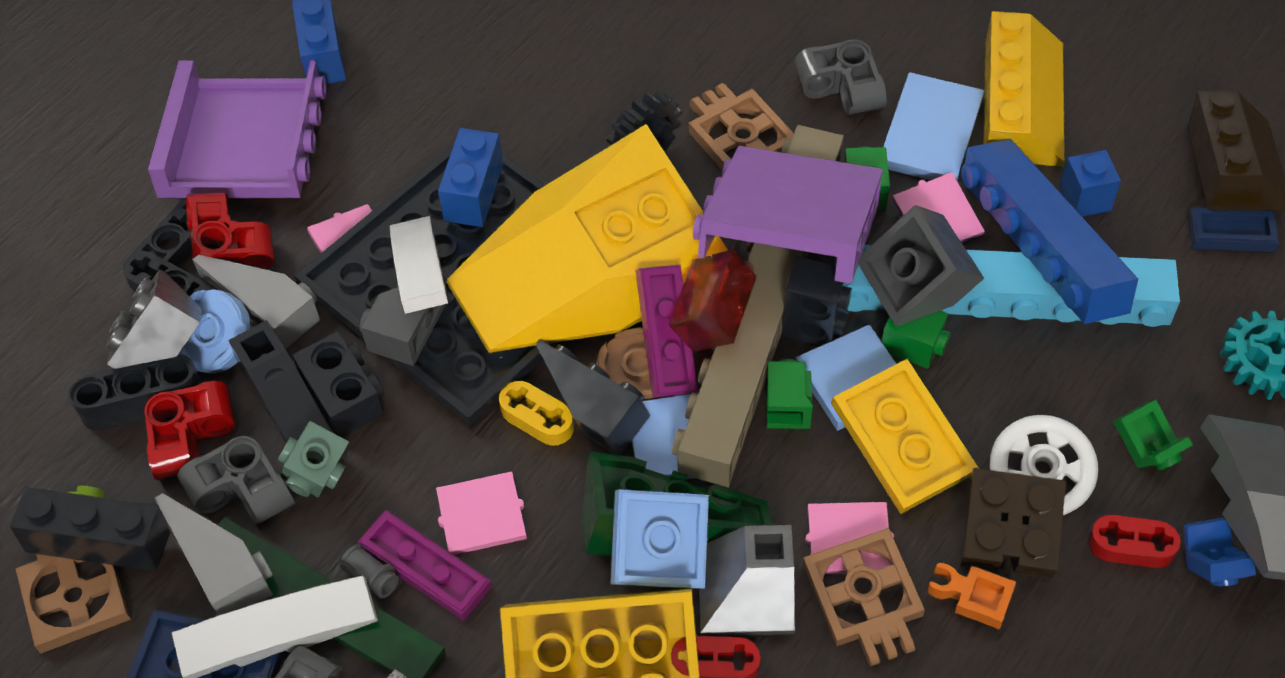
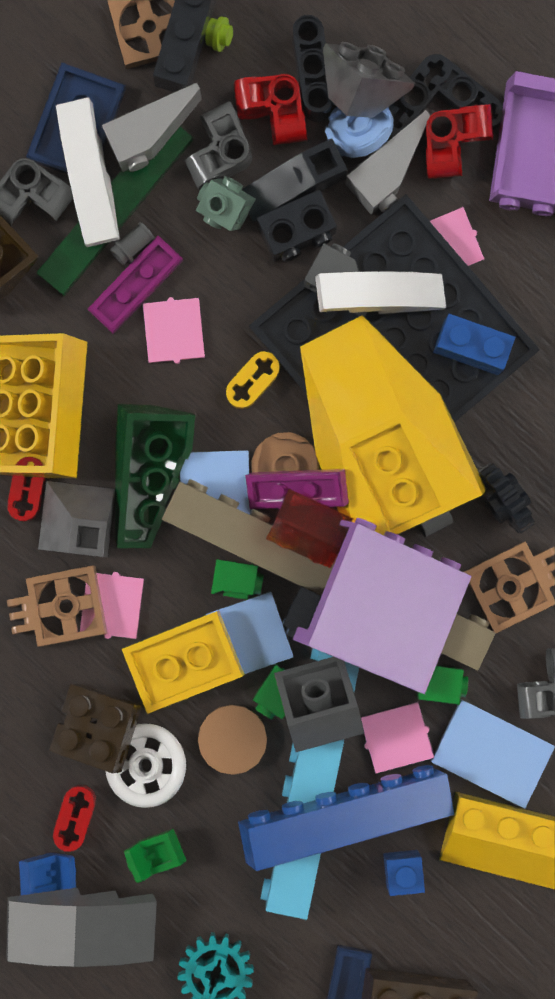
camera: 90 degrees right, 30 degrees up
black slope [536,340,650,455] -> none
light blue tile [611,490,709,589] -> none
orange plate [927,563,1016,629] -> none
none -> medium nougat tile [198,705,267,775]

